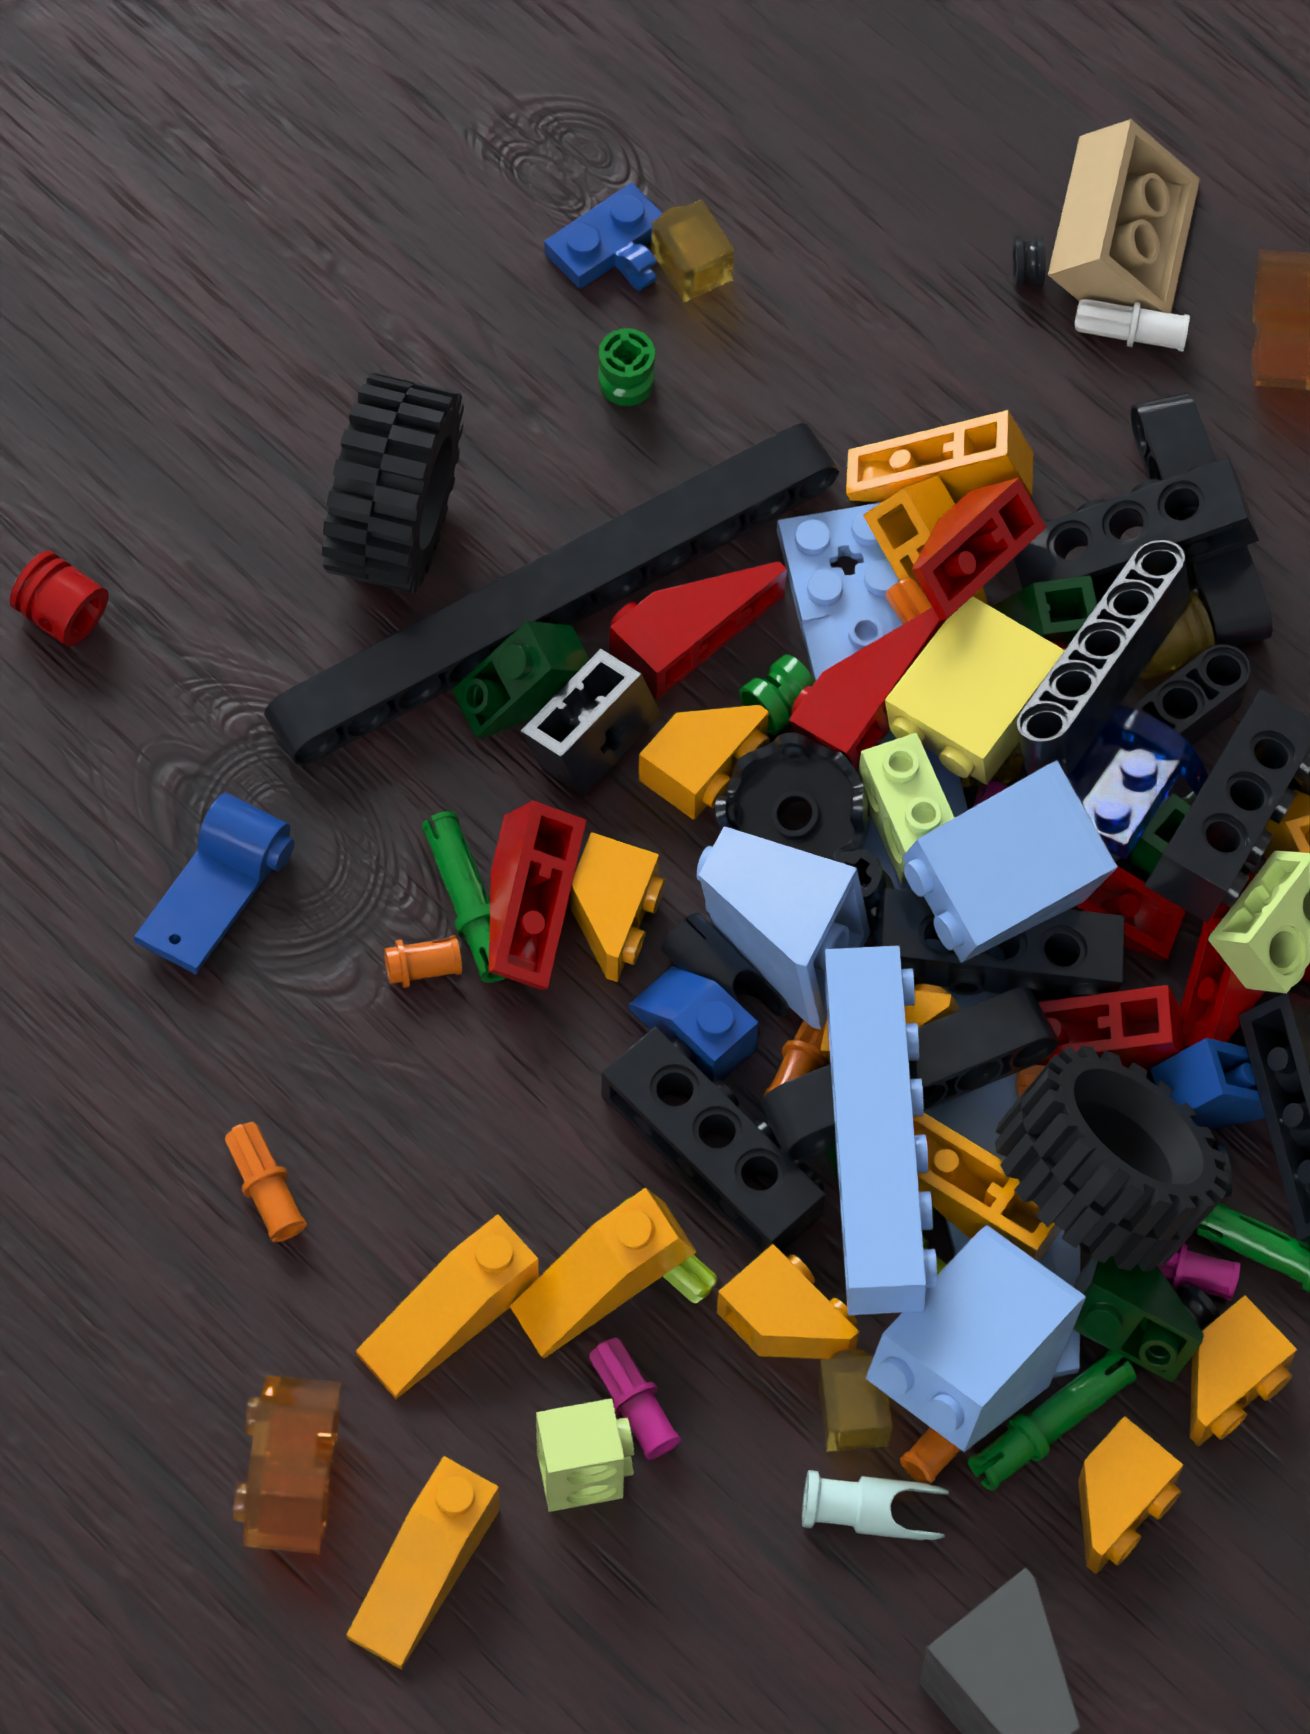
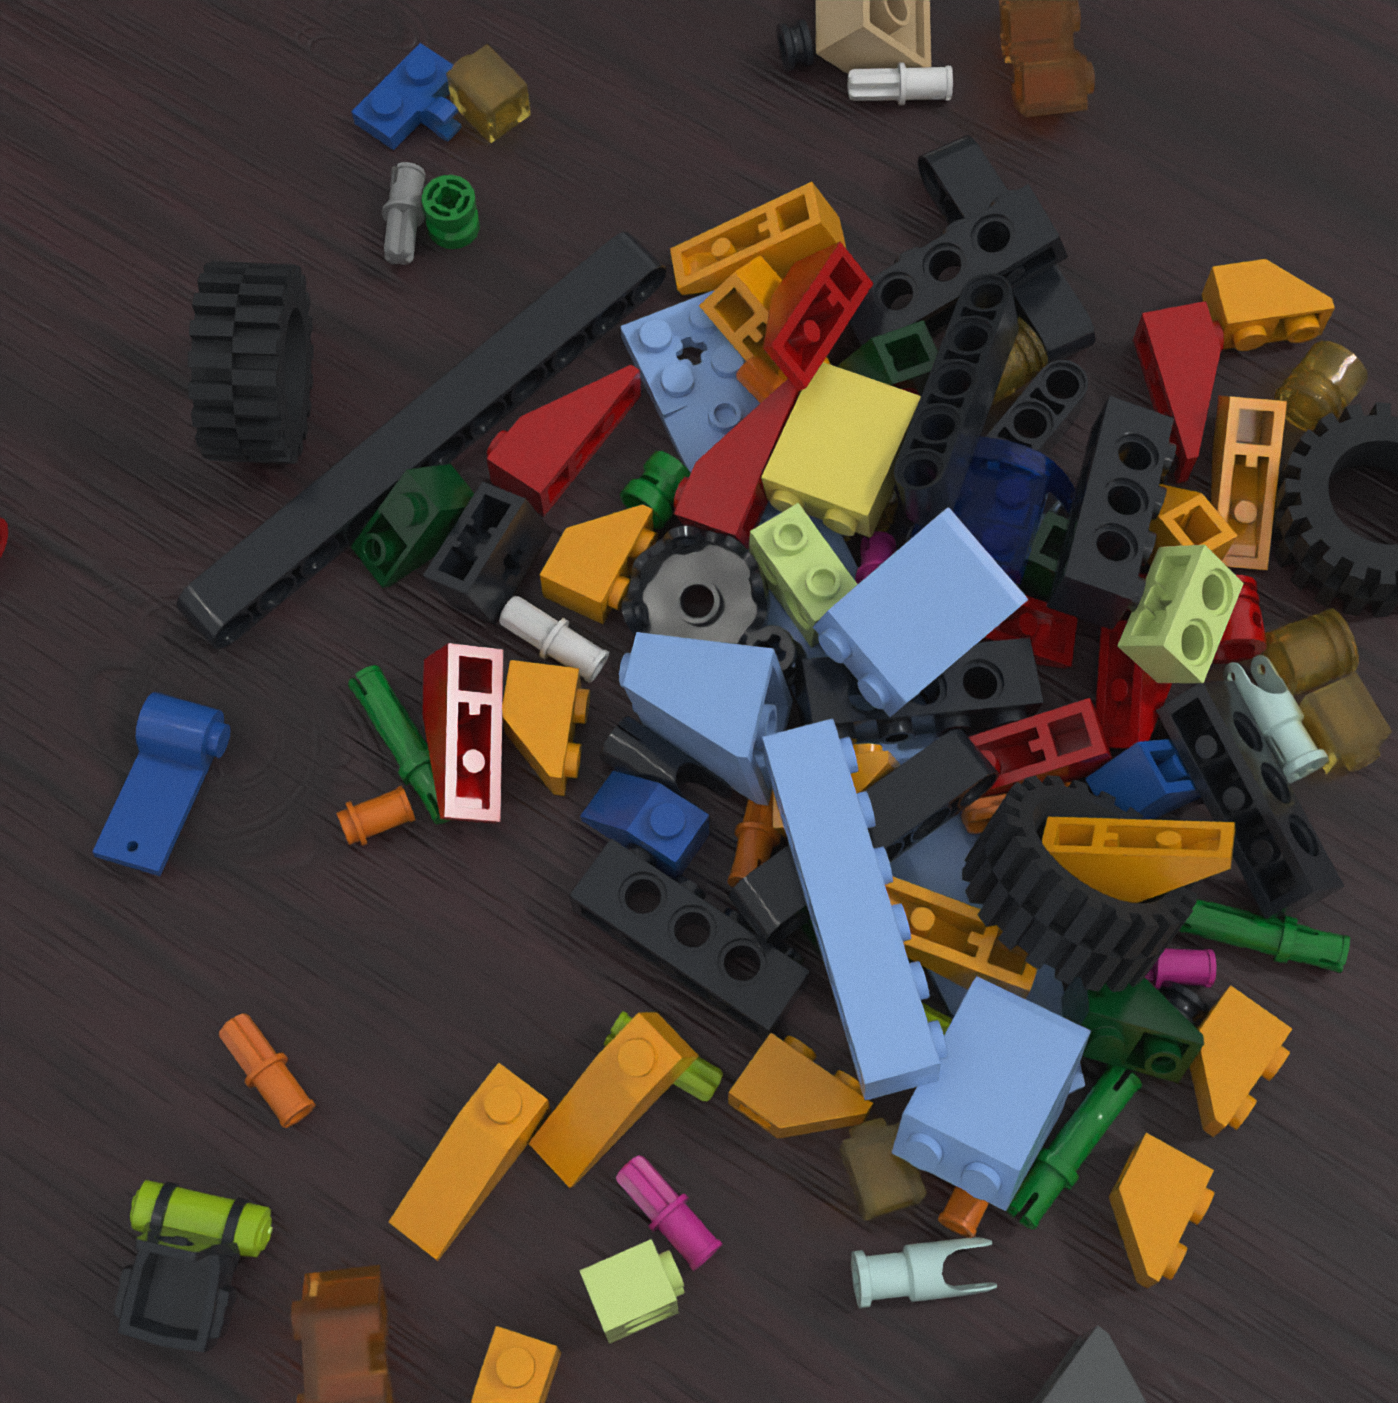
camera: 10 degrees left, 5 degrees up
none -> black piece [114,1180,273,1353]
none -> light grey axle [382,162,425,265]
none -> white axle [499,596,609,683]
none -> light orange slope [1042,817,1235,903]

